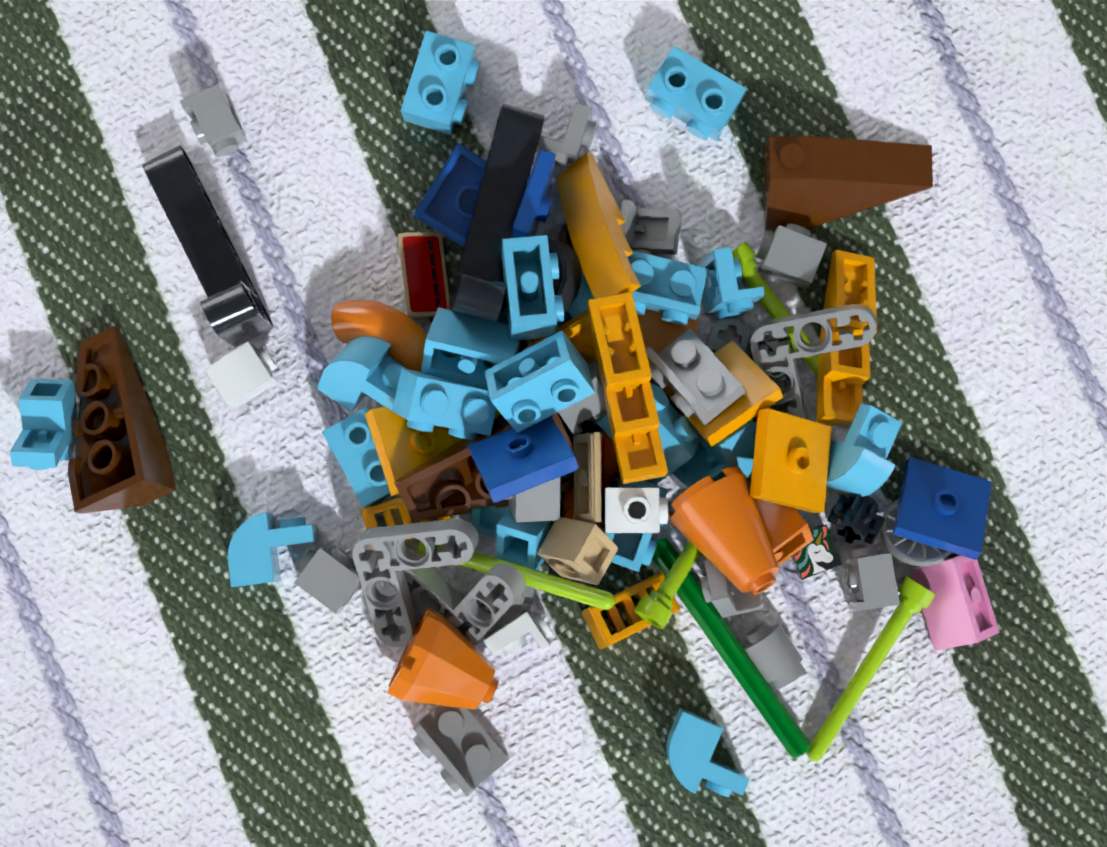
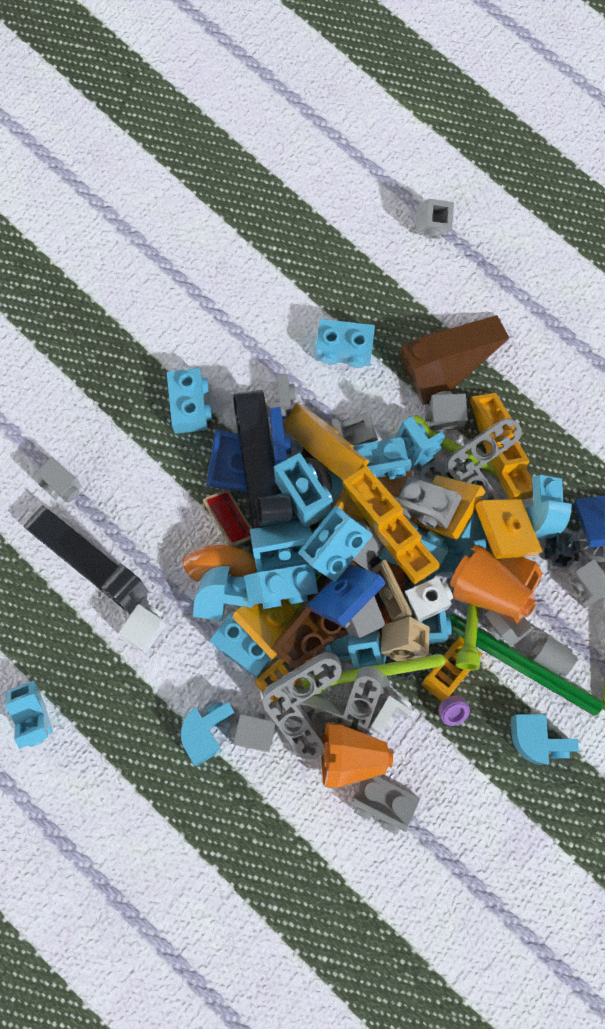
camera: 25 degrees left, 10 degrees down
reddish brown wedge [67,326,176,514] -> none
tile [791,524,842,580] -> none
none -> medium lavender tile [438,695,470,726]

